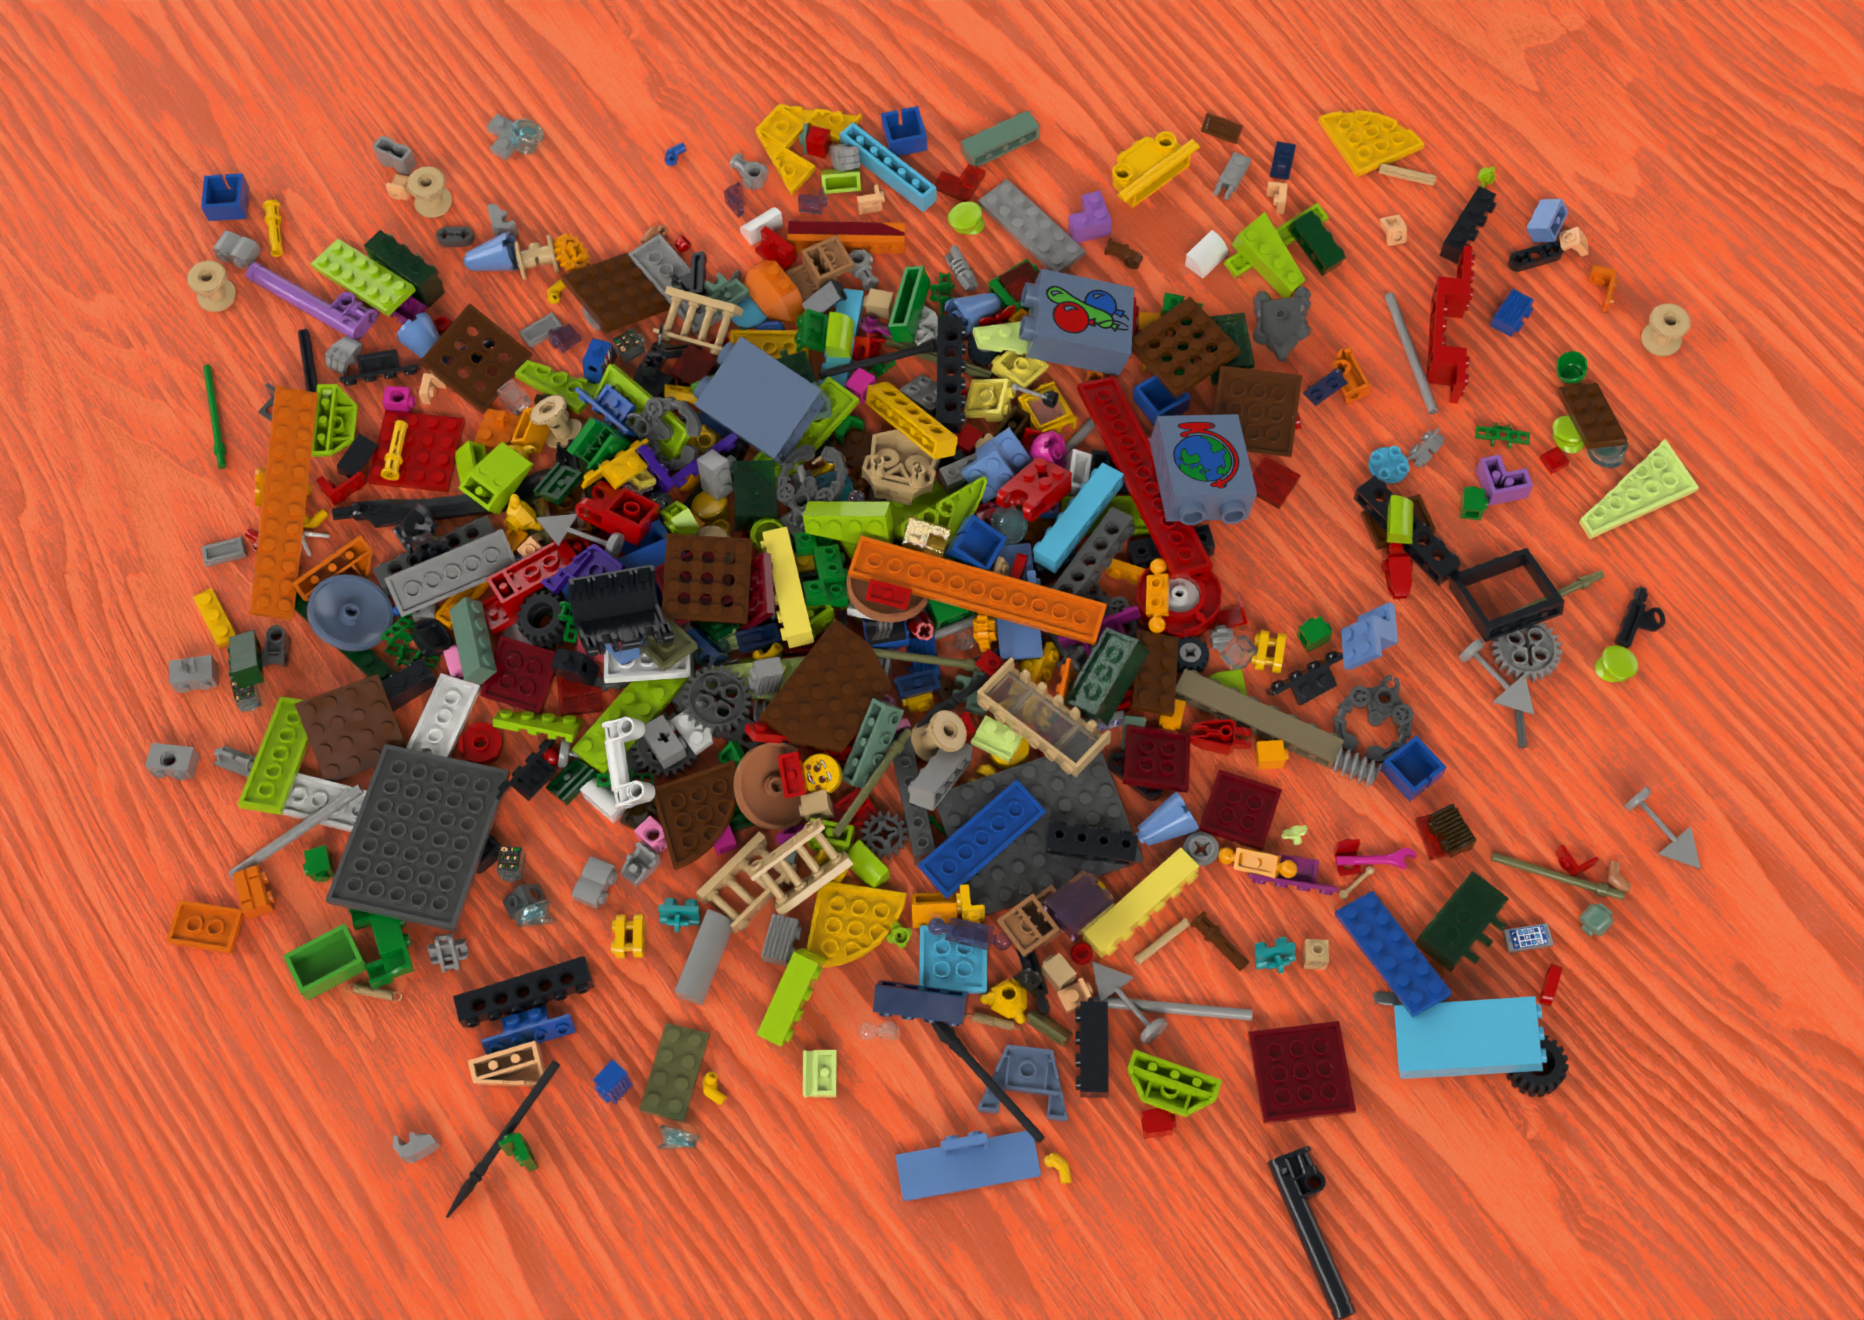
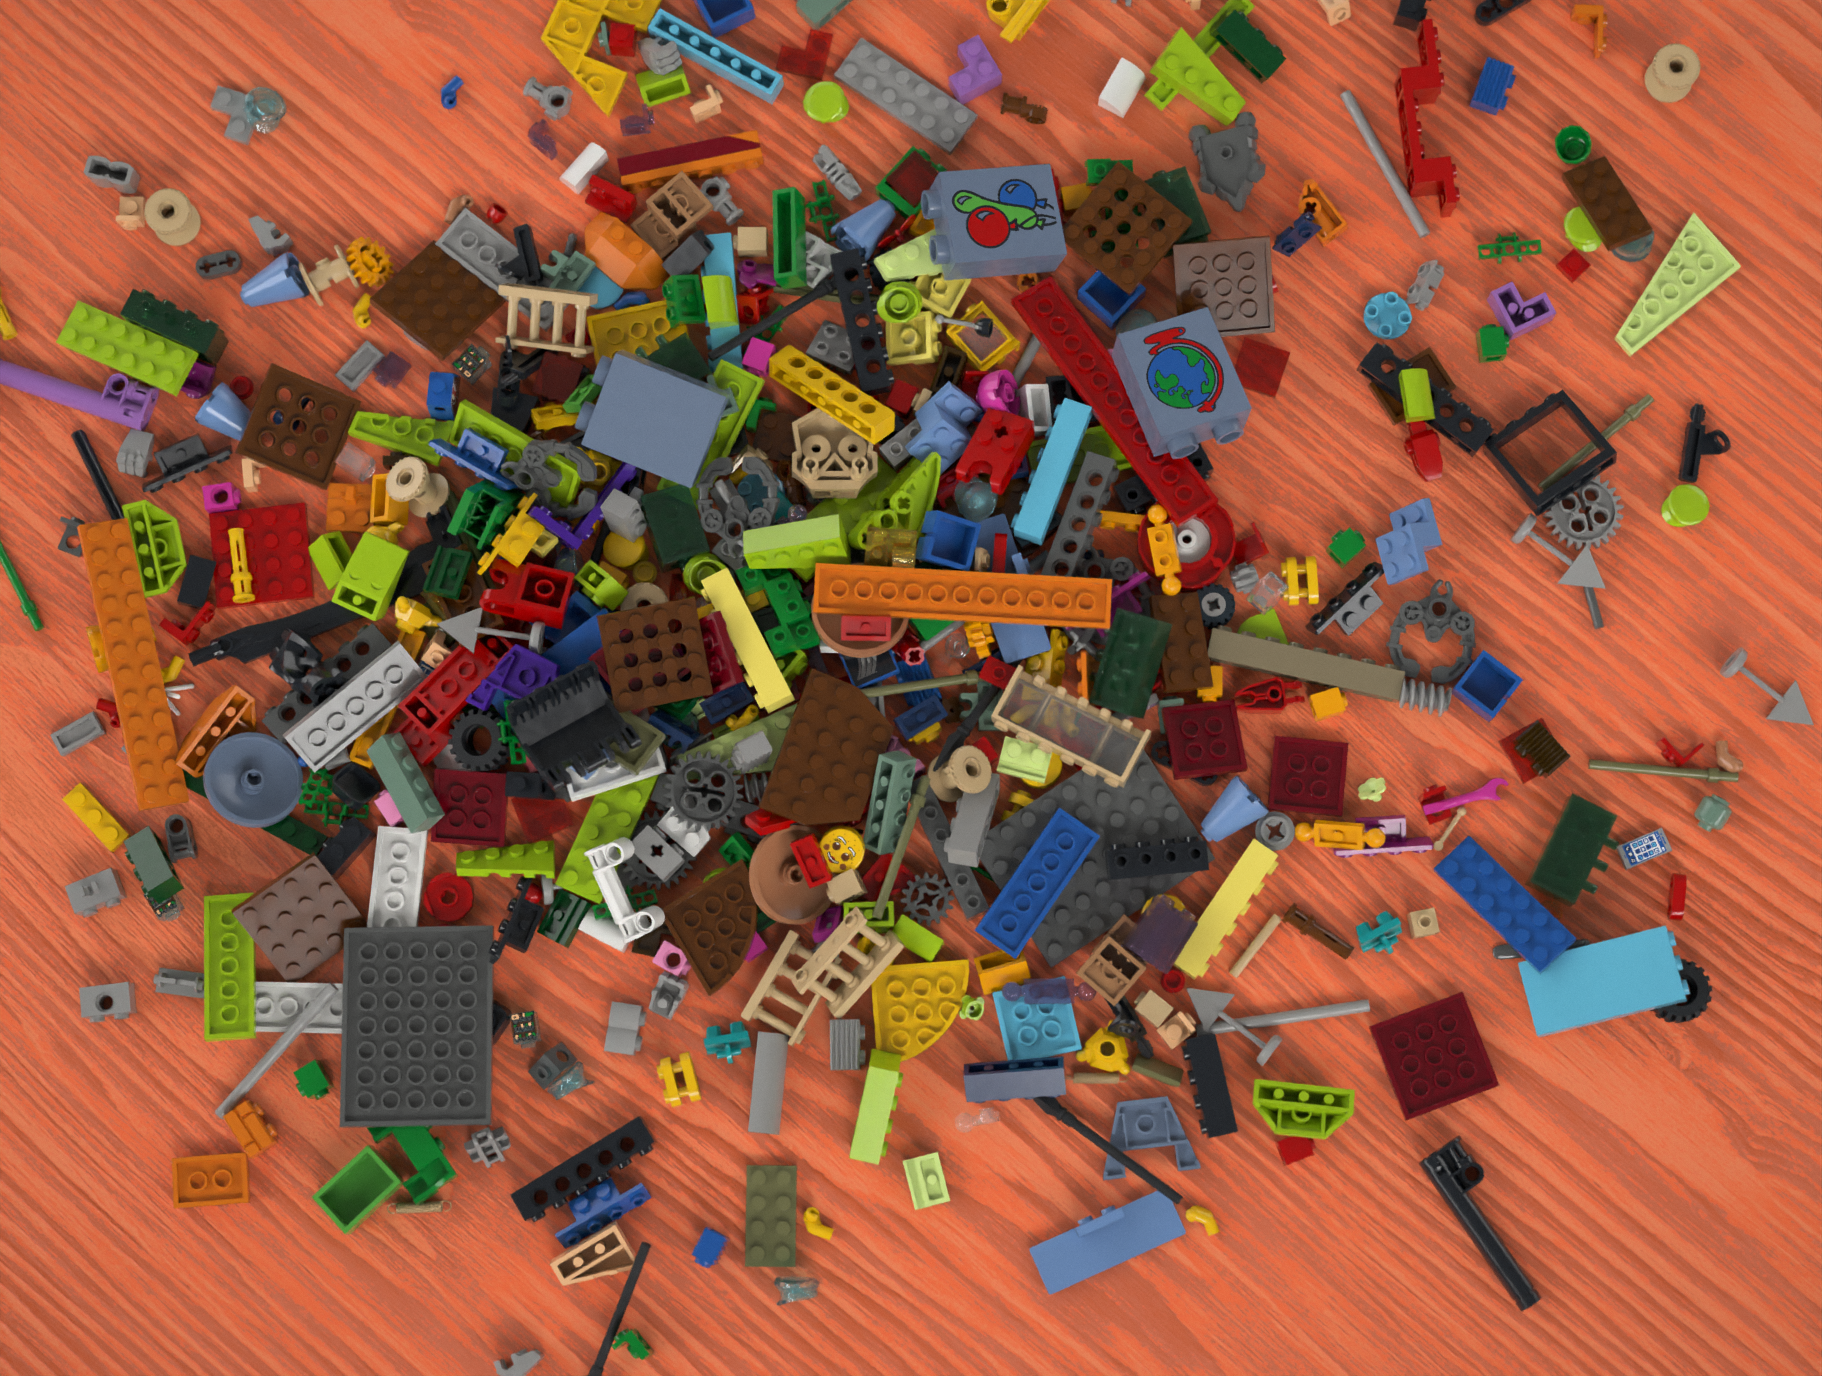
camera: 10 degrees left, 15 degrees up
yellow bracket [956,884,985,926] -> none
none -> lime piece [877,281,922,323]

